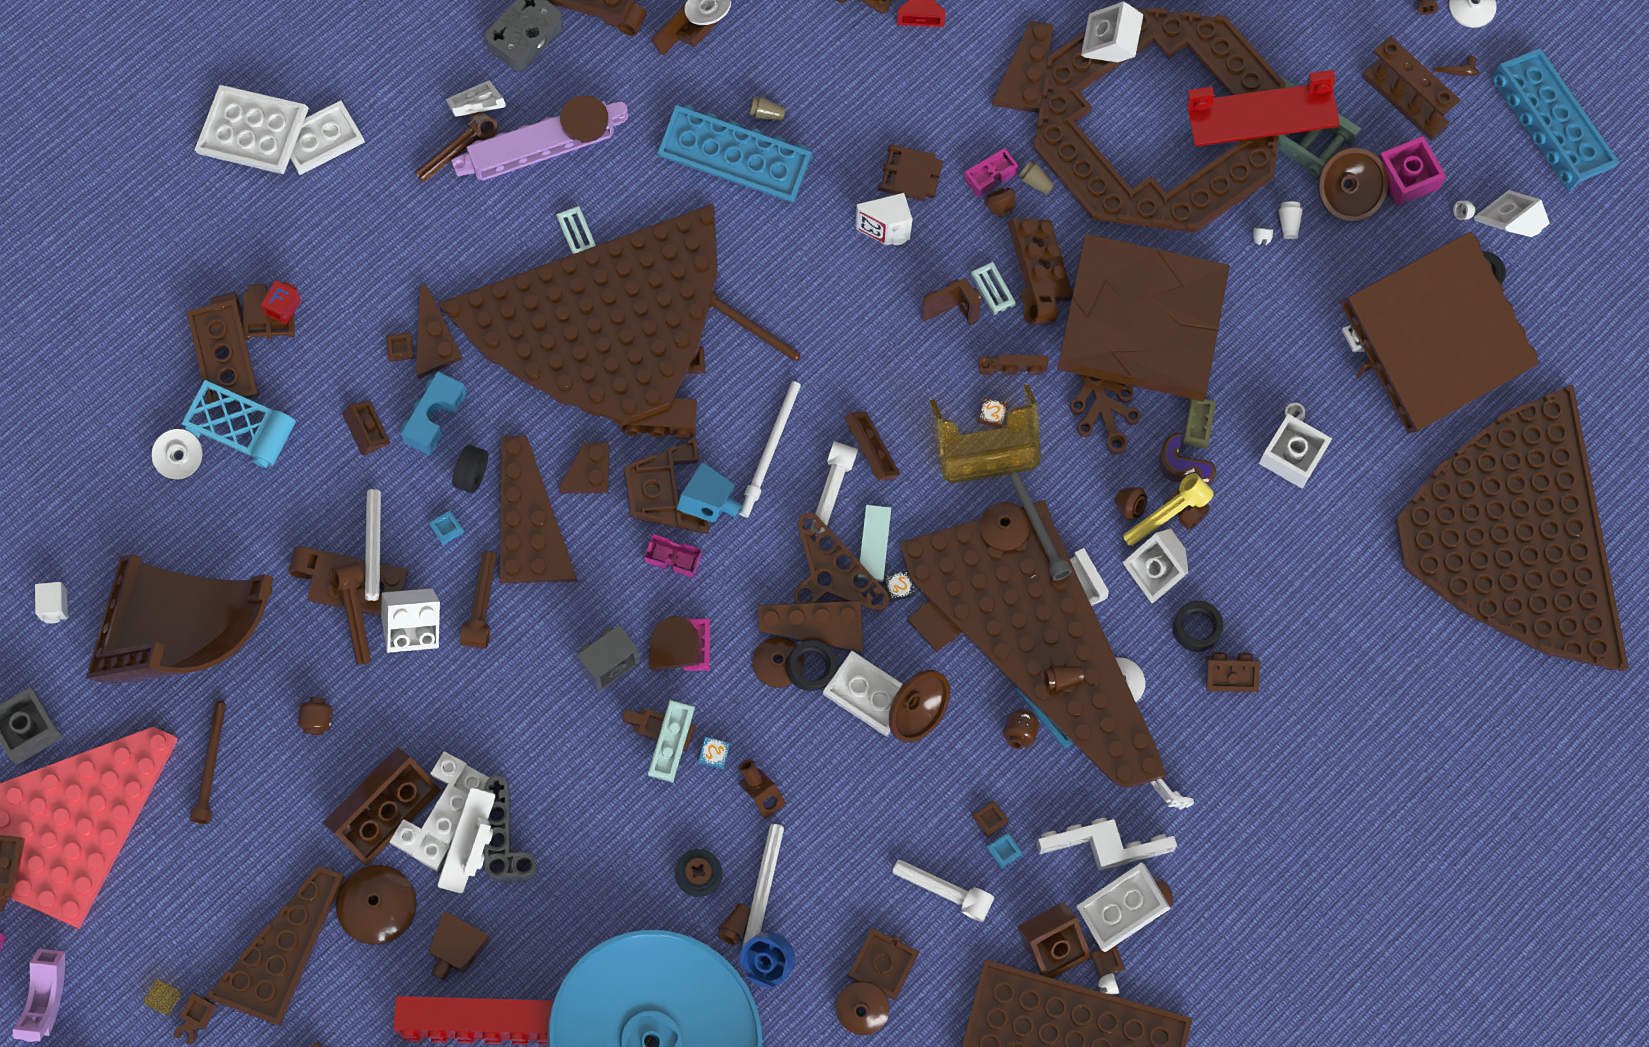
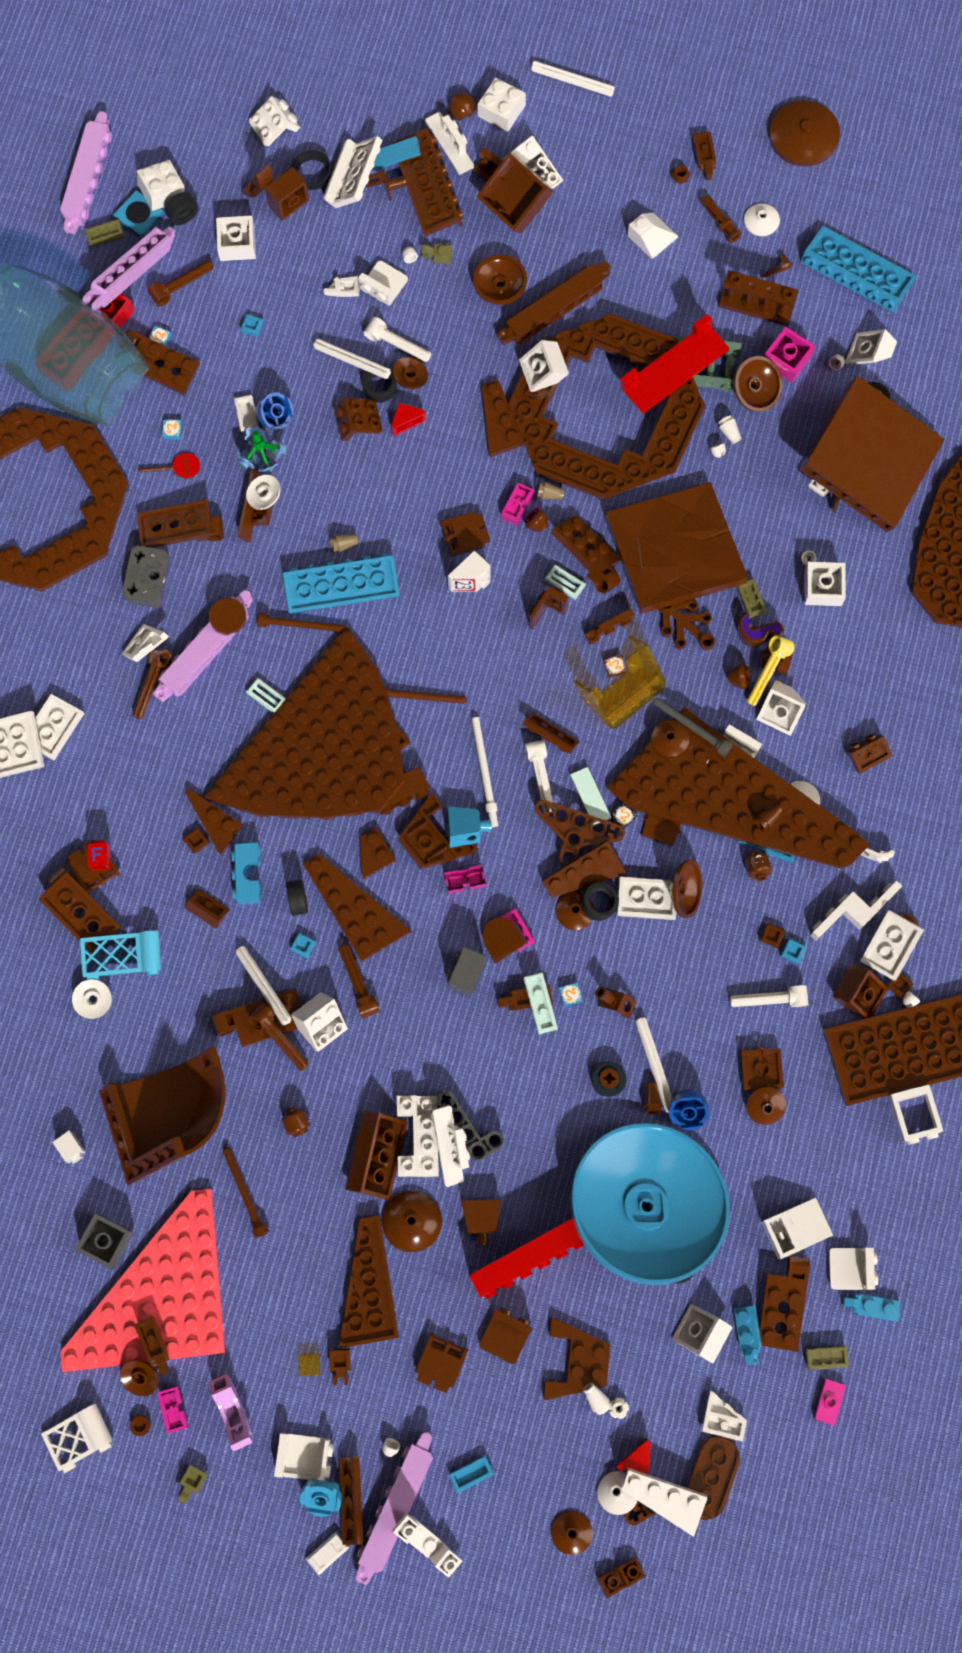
camera: 25 degrees left, 5 degrees up
black tyre [1173,600,1223,652] -> none
none -> reddish brown piece [257,612,347,632]

